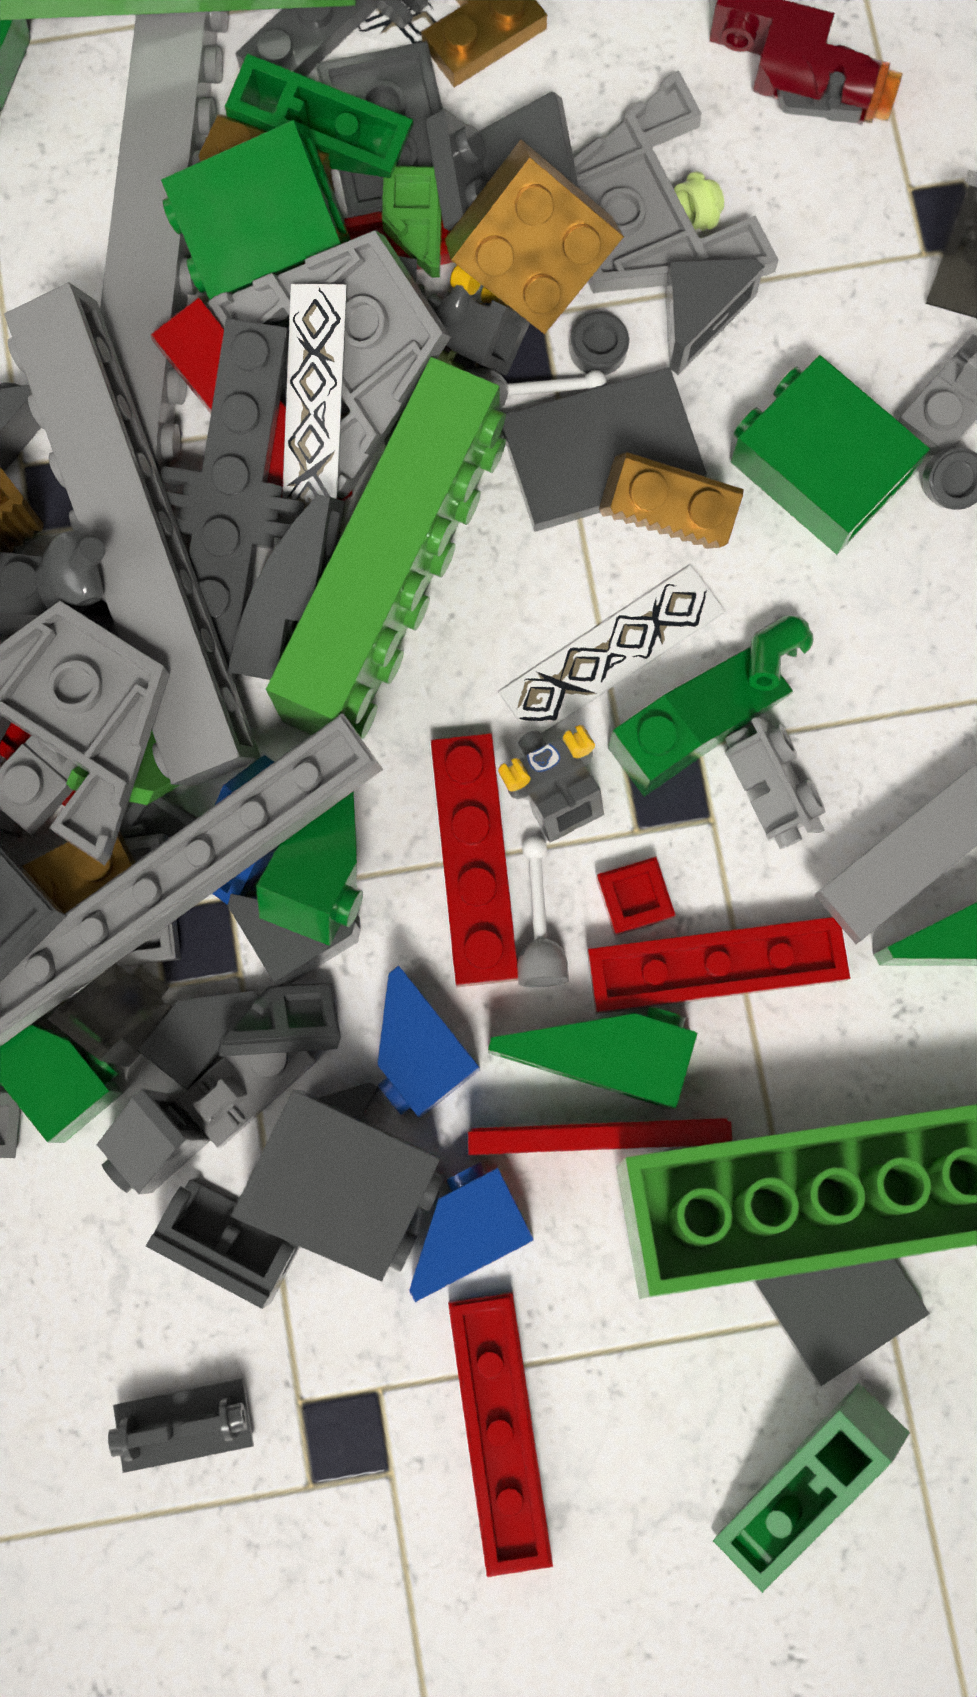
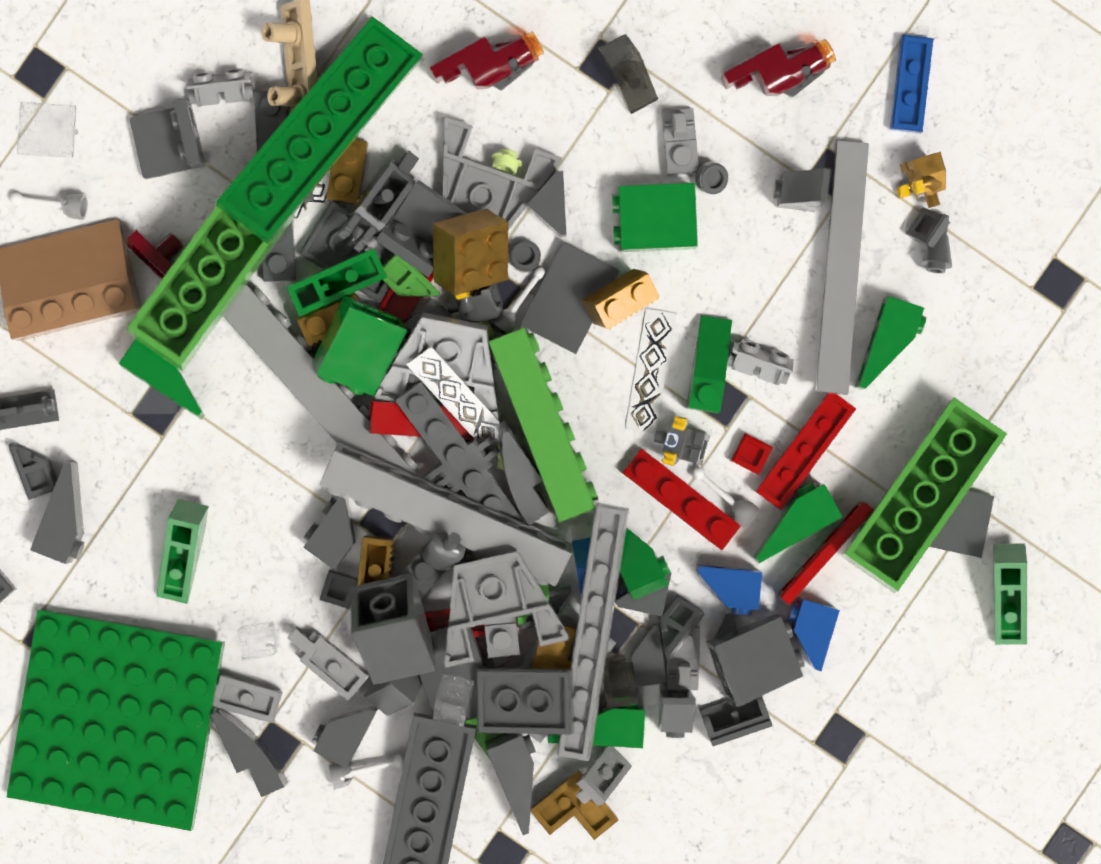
camera: 50 degrees left, 10 degrees up
dark grey hinge [108,1378,254,1473] -> none
red tile [448,1291,553,1577] -> none
green arm [749,615,814,691] -> none
none -> dark grey hinge [338,151,419,252]

